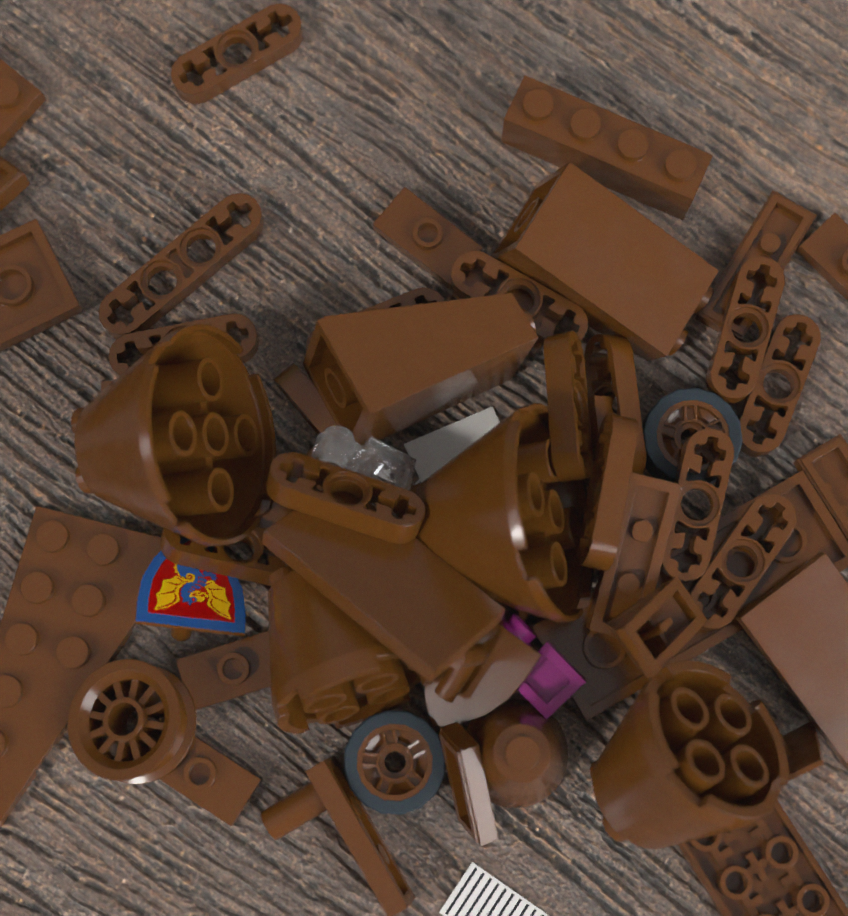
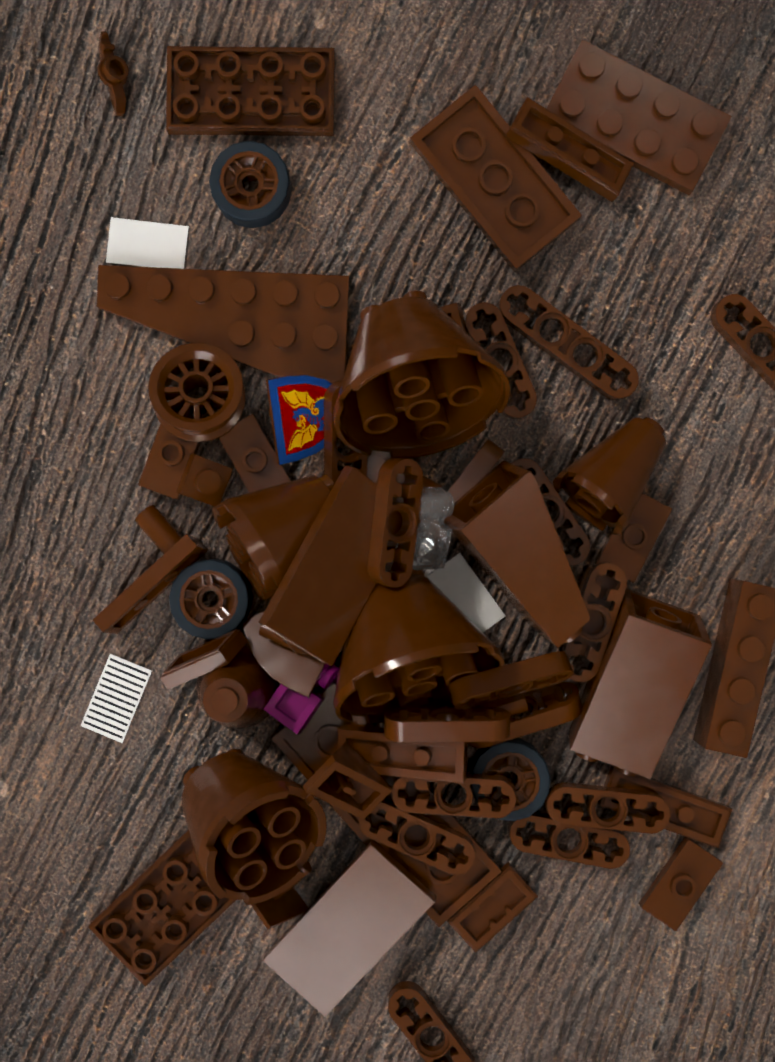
camera: 75 degrees right, 10 degrees up
none -> reddish brown plate [176,453,233,506]
none -> reddish brown cone [553,417,666,535]

